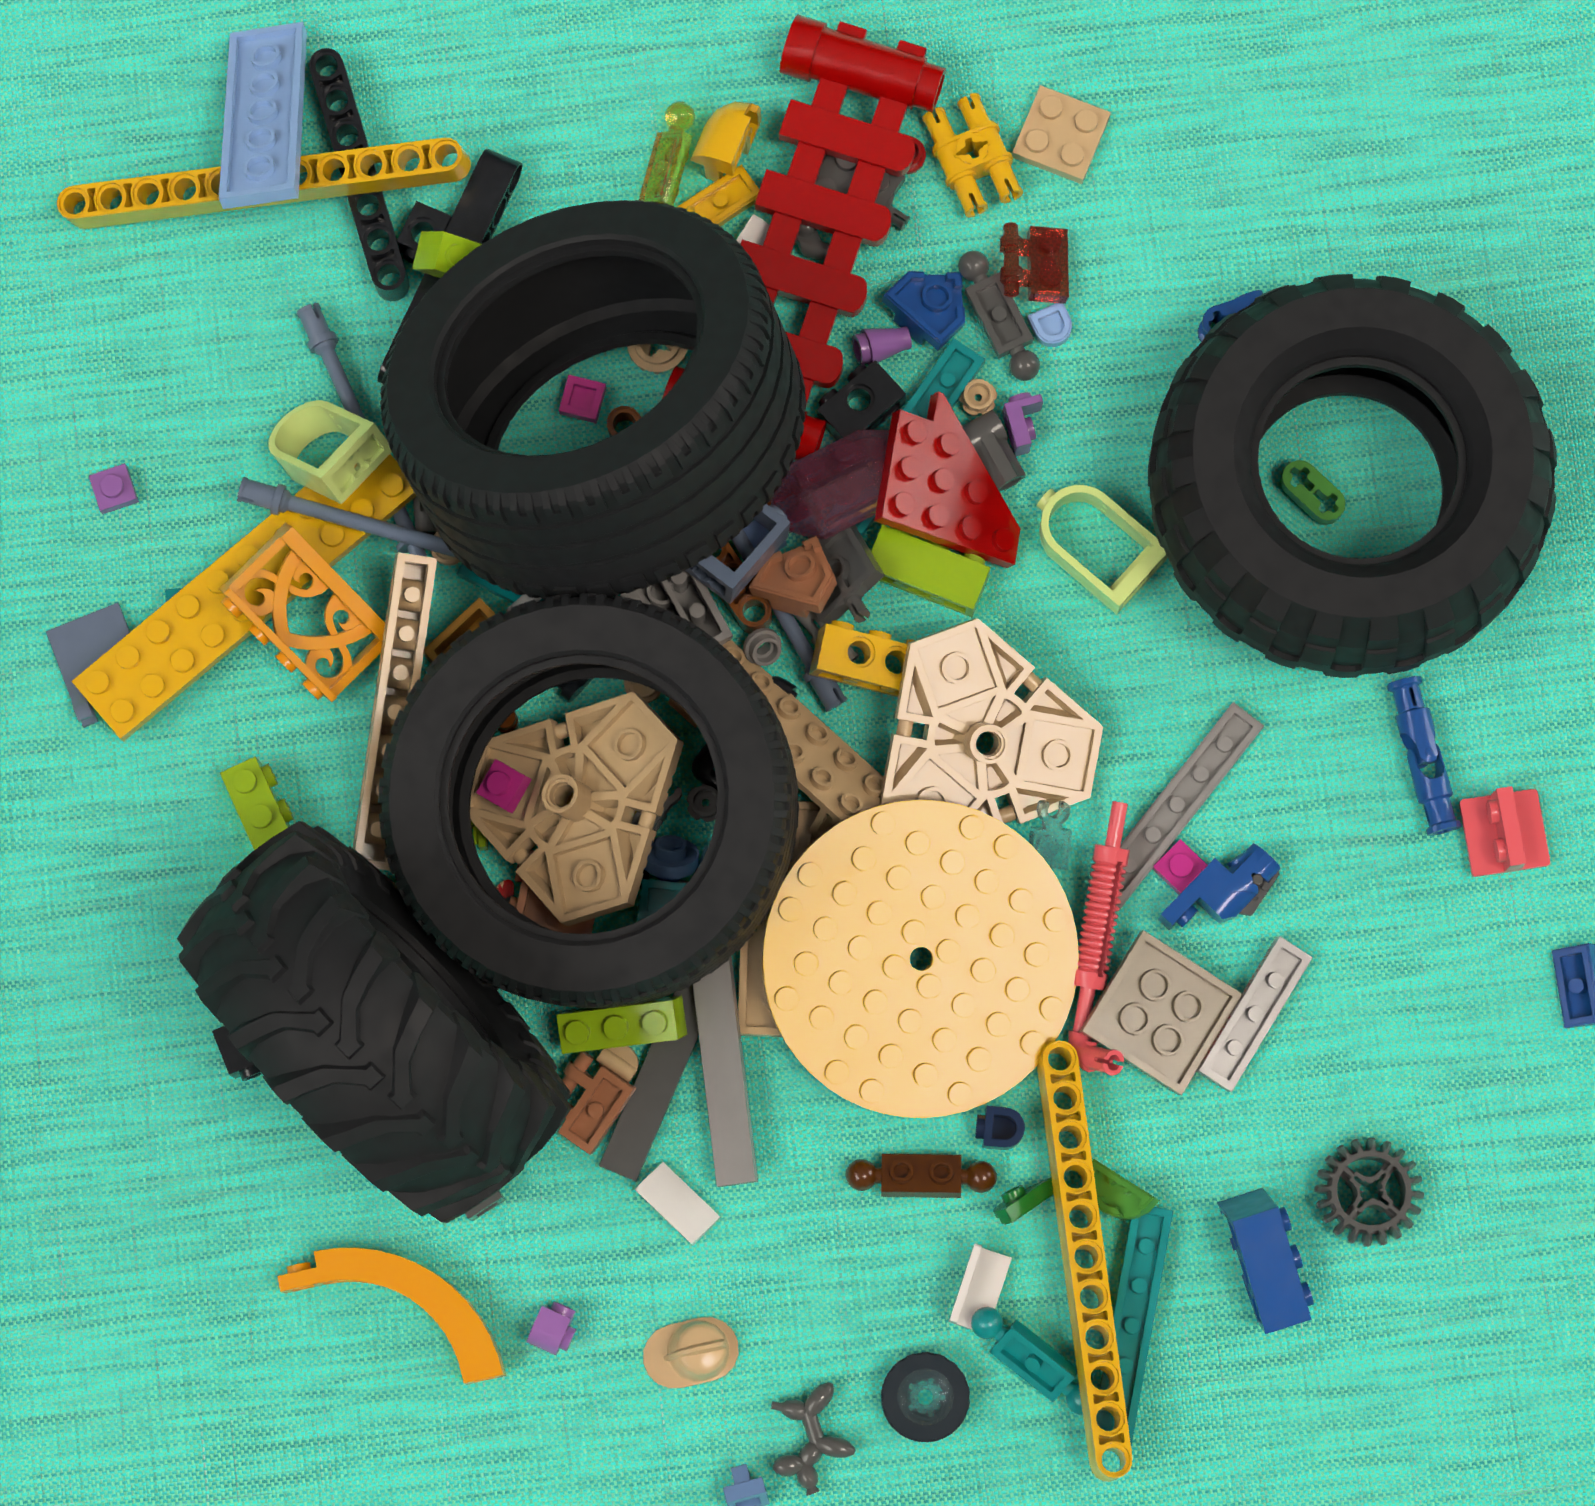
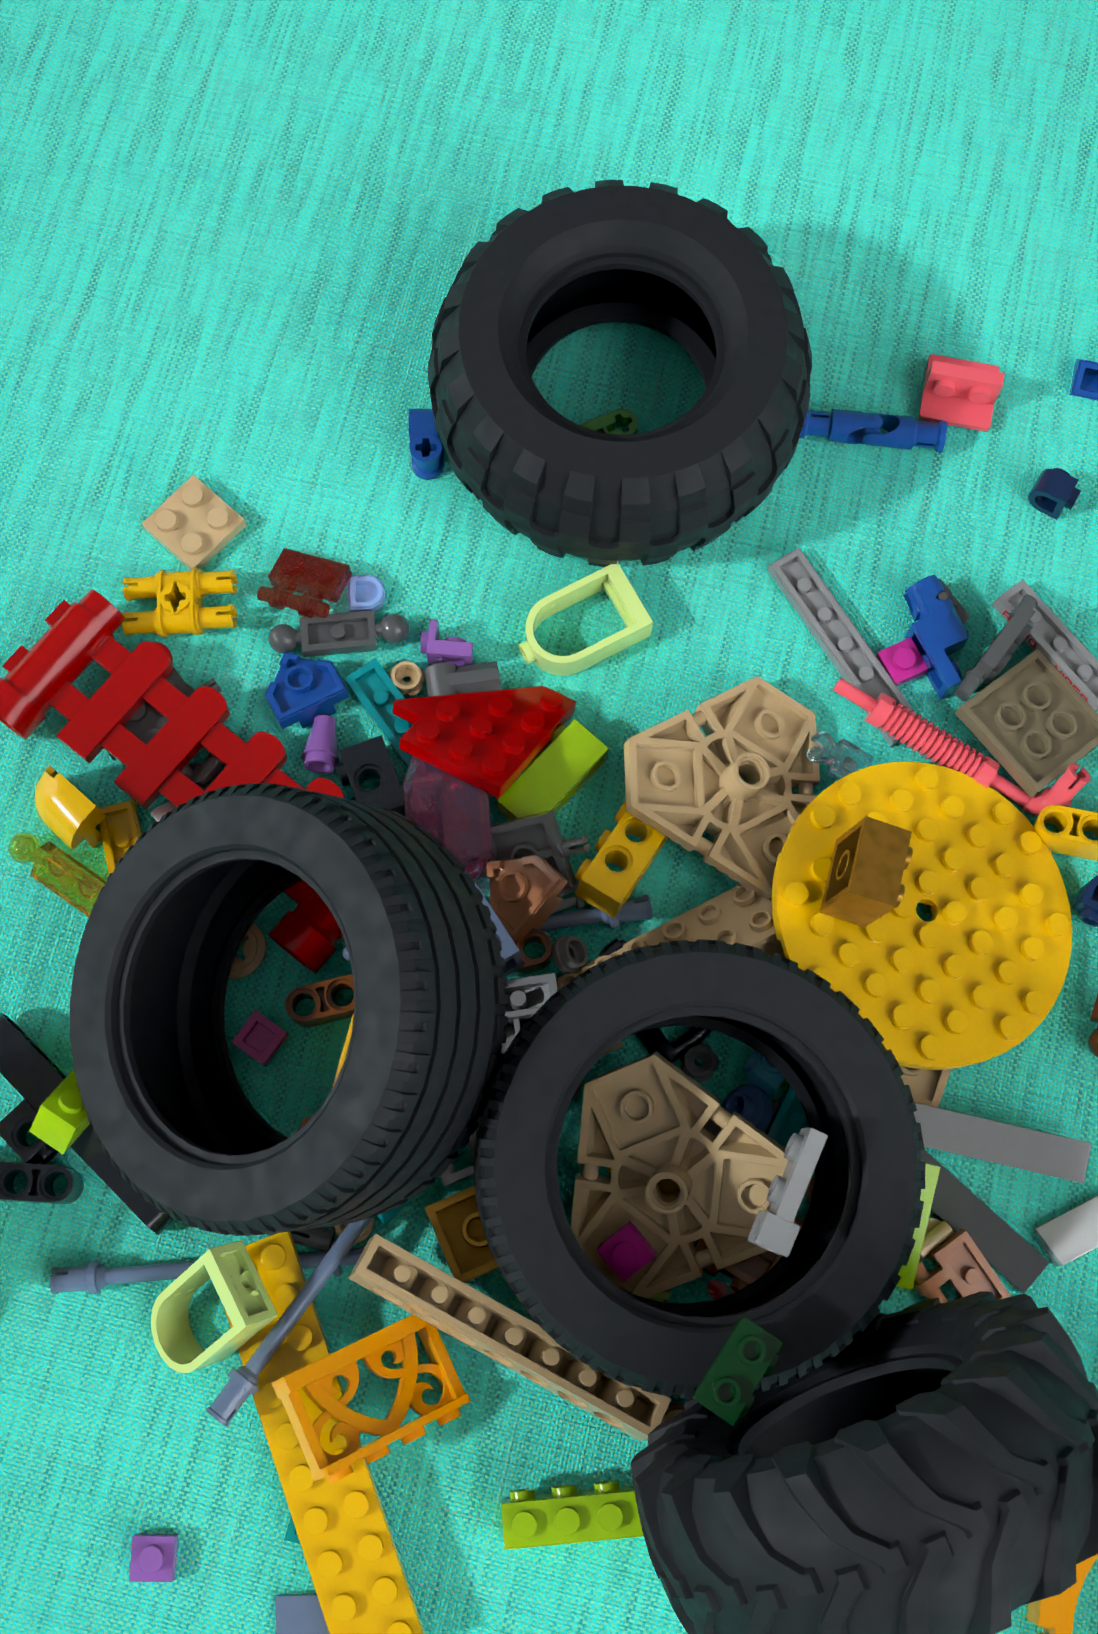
camera: 75 degrees left, 5 degrees down
none -> dark green bracket [693,1317,783,1426]
none -> light grey plate [748,1128,828,1257]
none -> pearl gold brick [820,816,913,927]
none -> dark grey plate [954,594,1038,701]
none -> dark blue plate [1028,468,1082,520]

